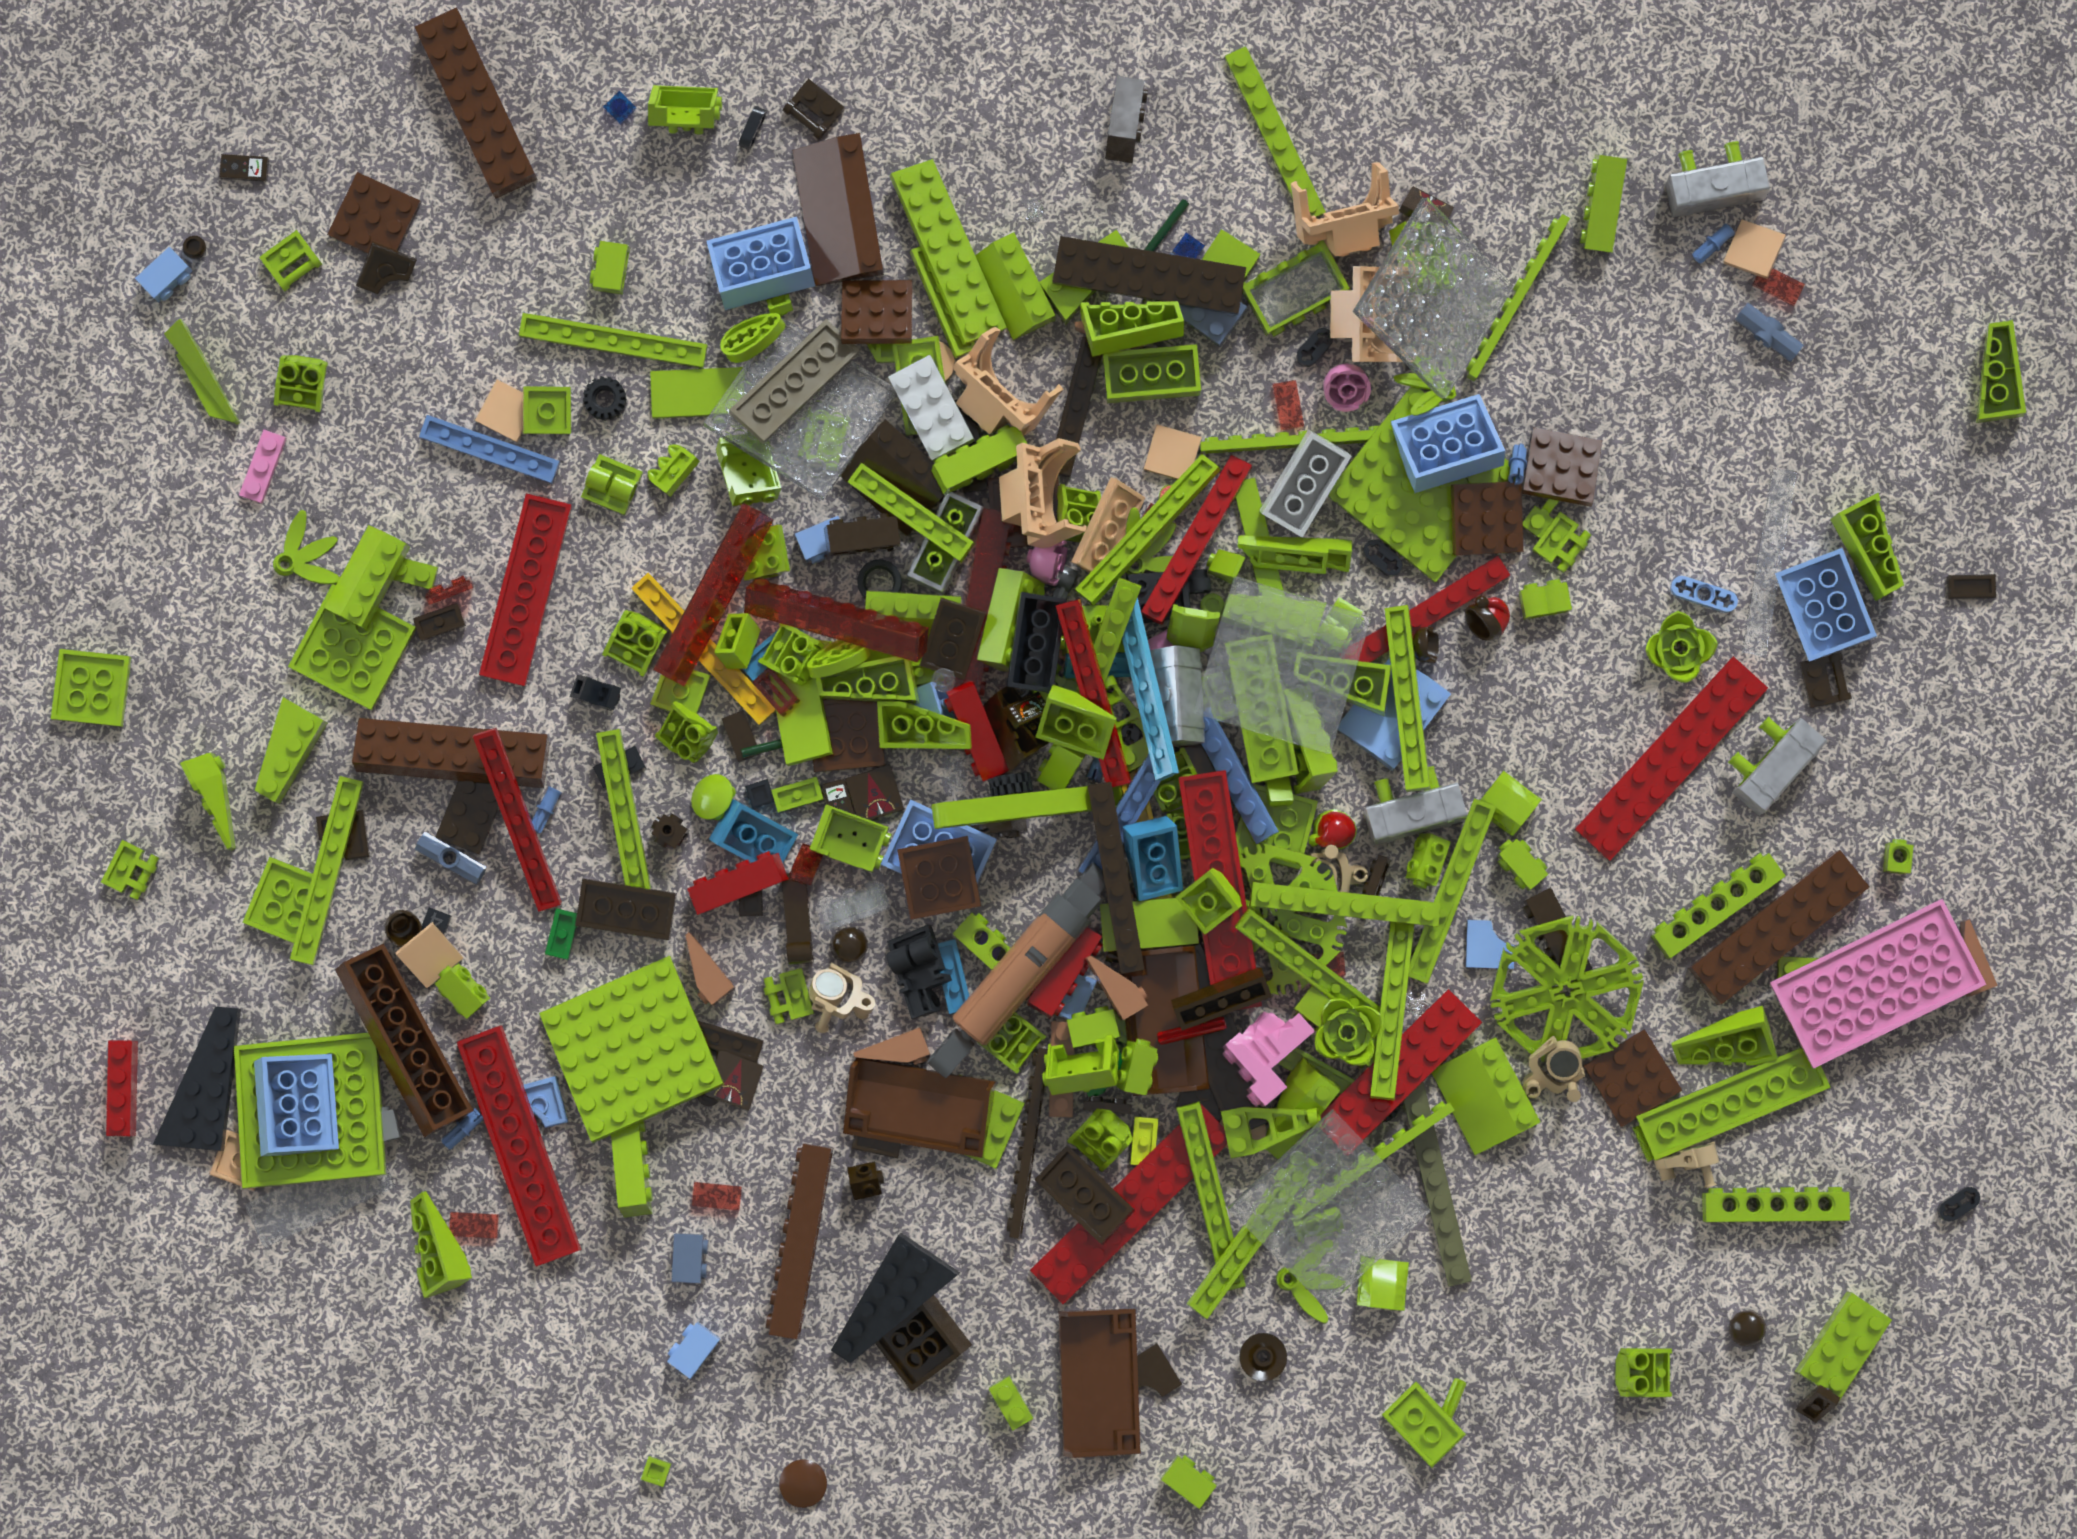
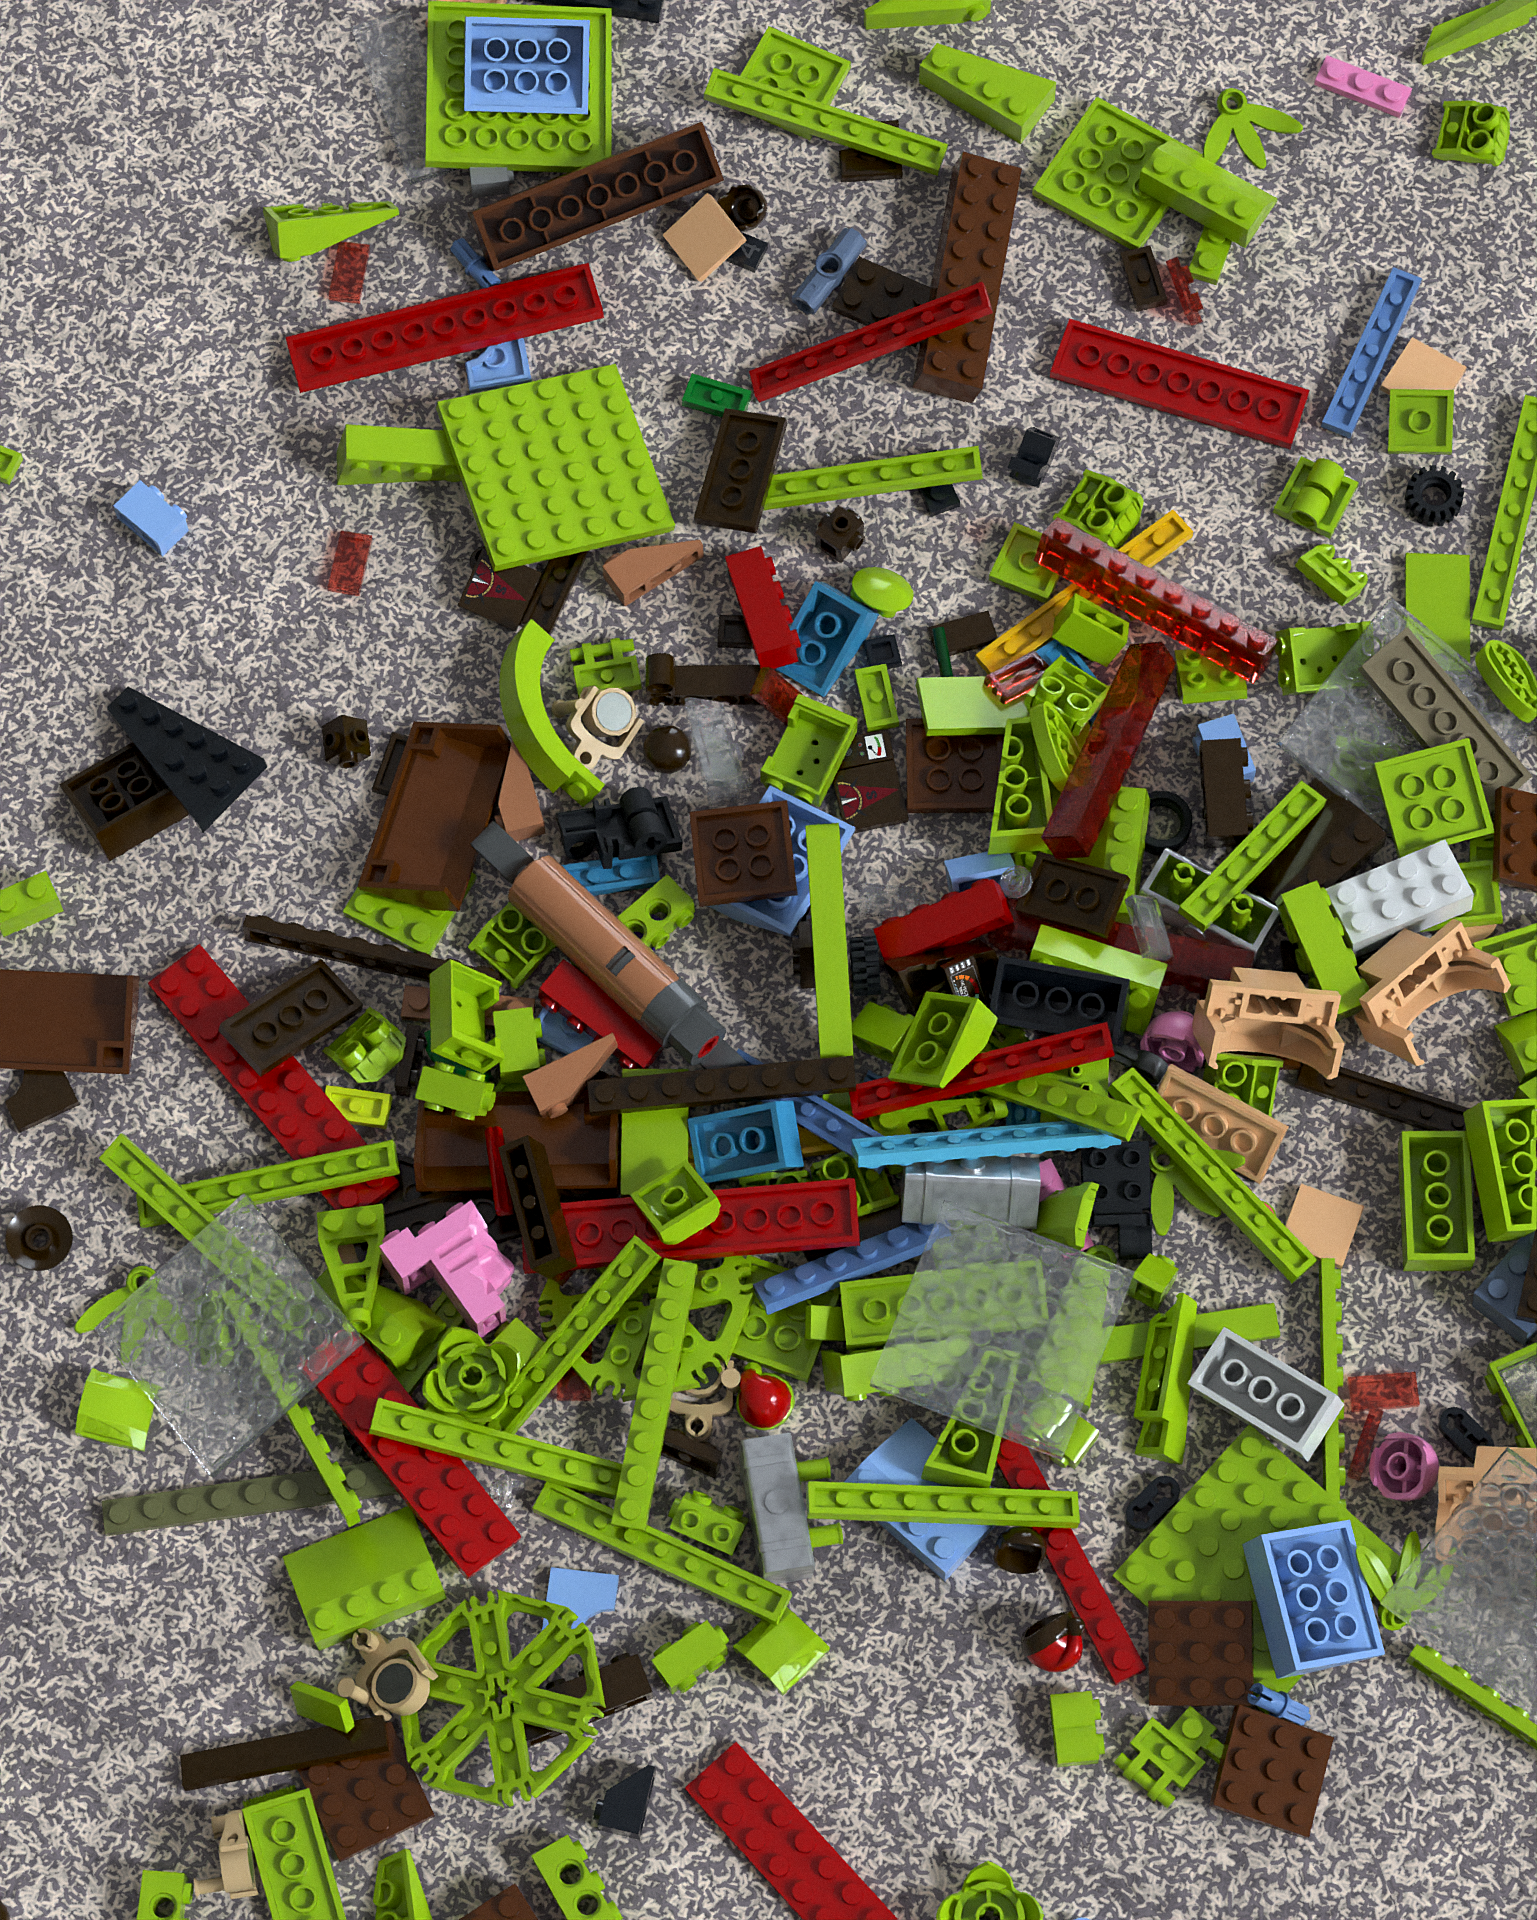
camera: 95 degrees right, 15 degrees down
lime brick [435,963,490,1019] -> none
medium blue axle [532,786,562,833] -> none
lime slope [655,701,718,763] -> none
sand blue brick [671,1233,709,1283] -> none
reddish brown brick [765,1143,834,1340] -> none
lime wedge [877,700,972,749] -> none
red plate [1141,455,1252,625] -> none
none -> dark brown tile [180,1715,389,1791]
none -> lime tile [289,1681,355,1733]
none -> lime arch [499,619,605,807]
none -> black slope [593,1765,656,1840]
none -> clear tile [1125,894,1174,961]
none -> clear red tile [1347,1407,1384,1481]
none -> lime plate [1373,738,1495,859]

